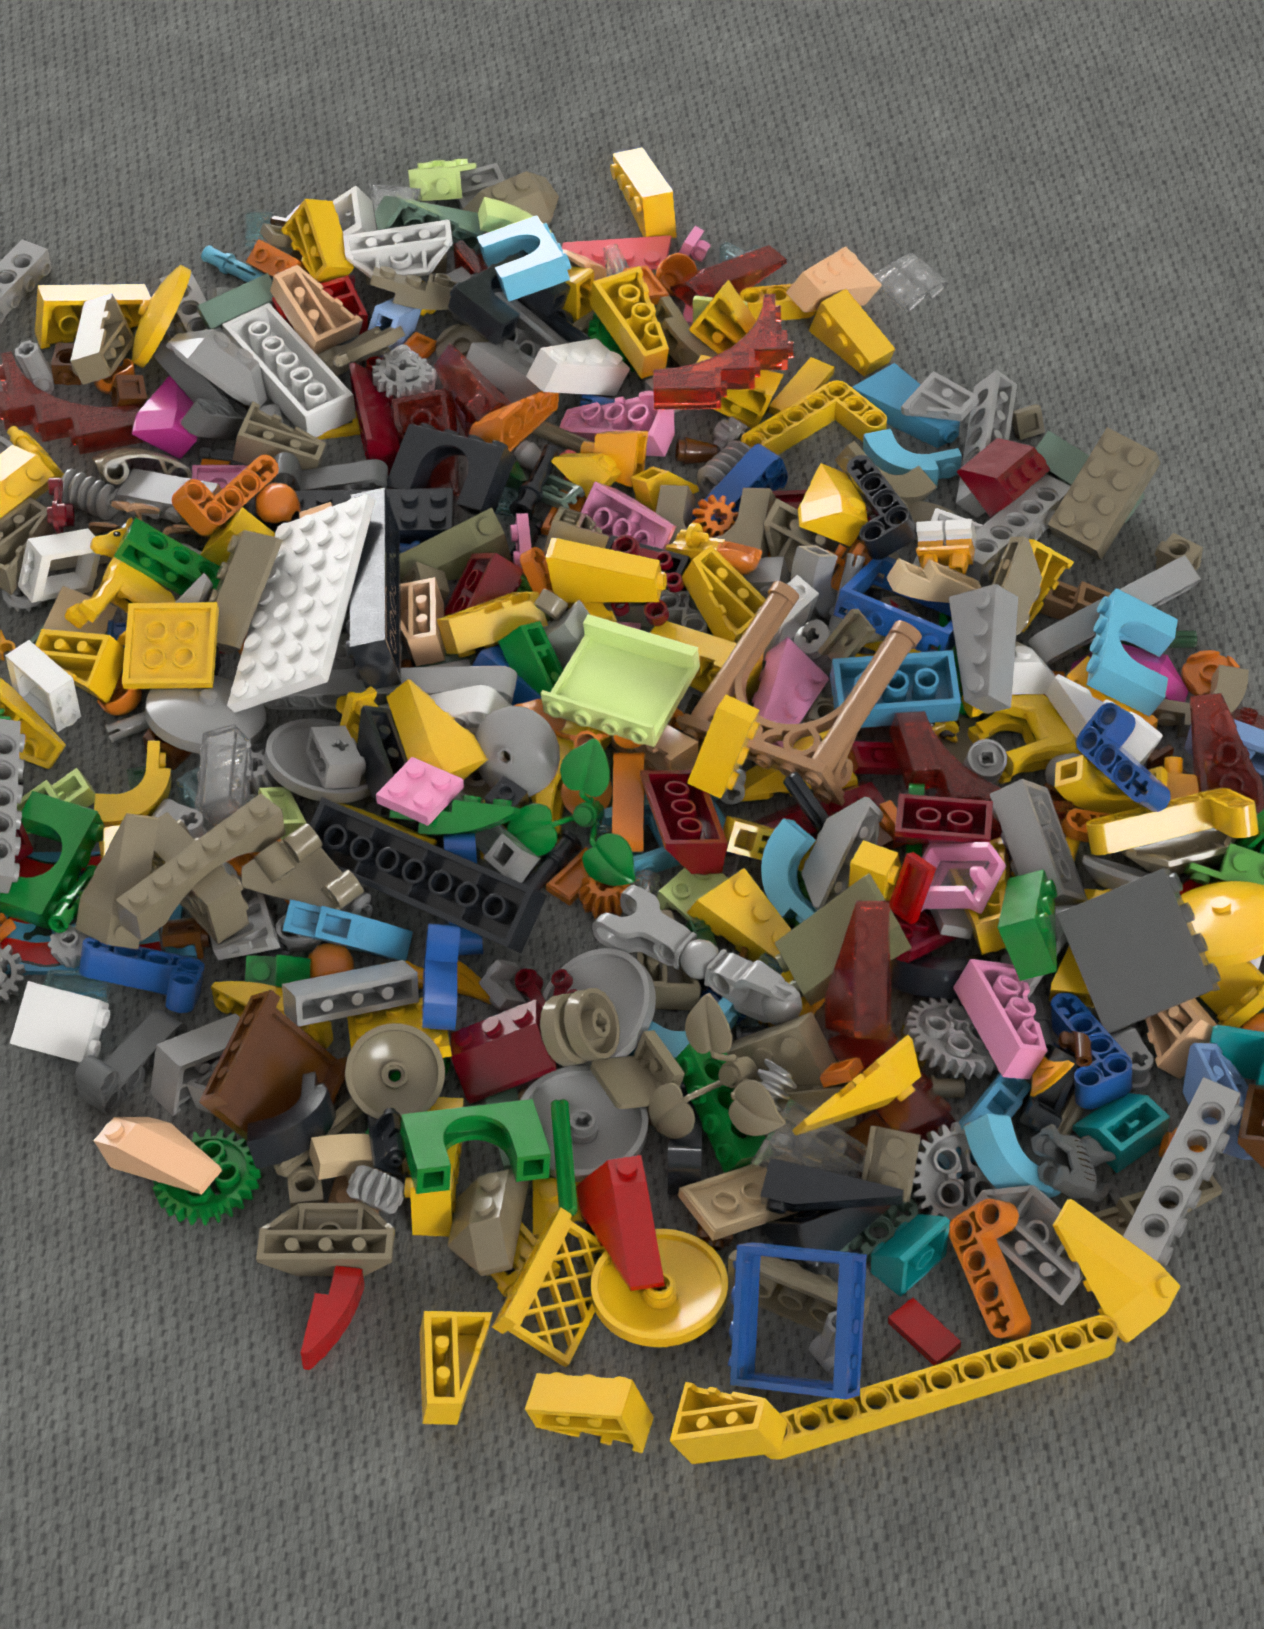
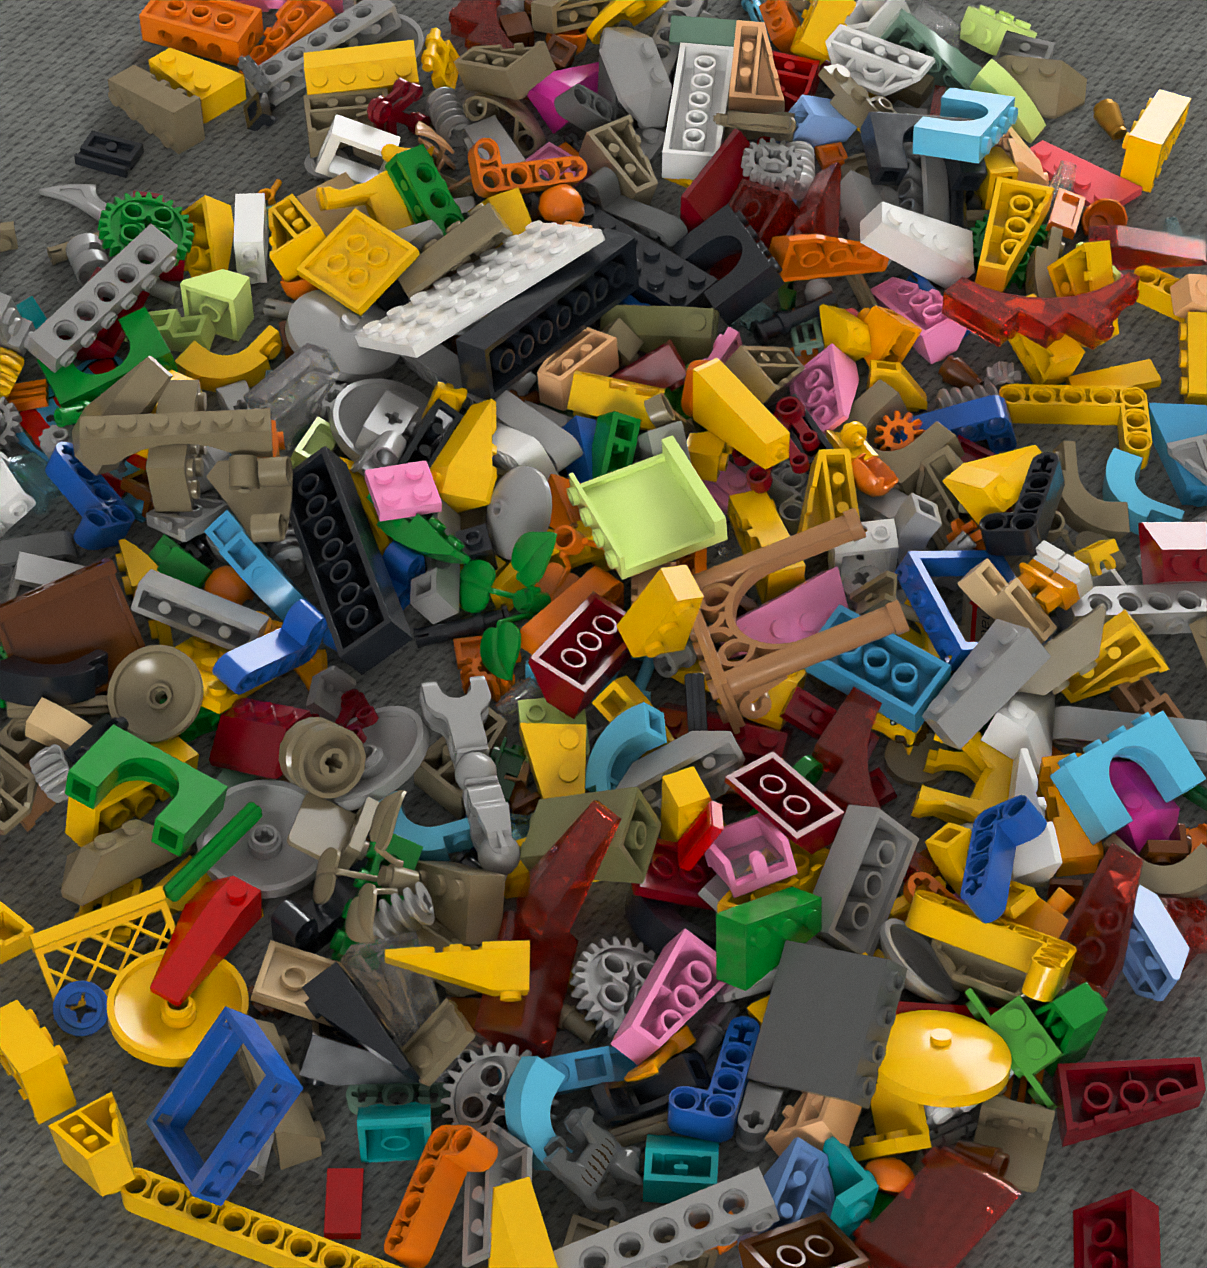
camera: 40 degrees right, 0 degrees up
bright pink tile [679,226,711,262] -> none
orange tile [819,1057,864,1088] -> none
light grey wheel [961,739,1007,791] -> none
reddish brown arm [1058,1031,1092,1067] -> none
none -> blue gear [53,981,108,1038]
none -> yellowish green slope [180,269,254,341]
none -> light grey piece [350,430,406,477]
none -> dark tan wedge [454,41,556,100]
none -> reddish brown brick [499,11,534,49]
none -> yellow tile [1074,538,1119,576]
none -> pearl gold cone [1093,99,1127,141]
none -> reddish brown bracket [1139,823,1192,866]

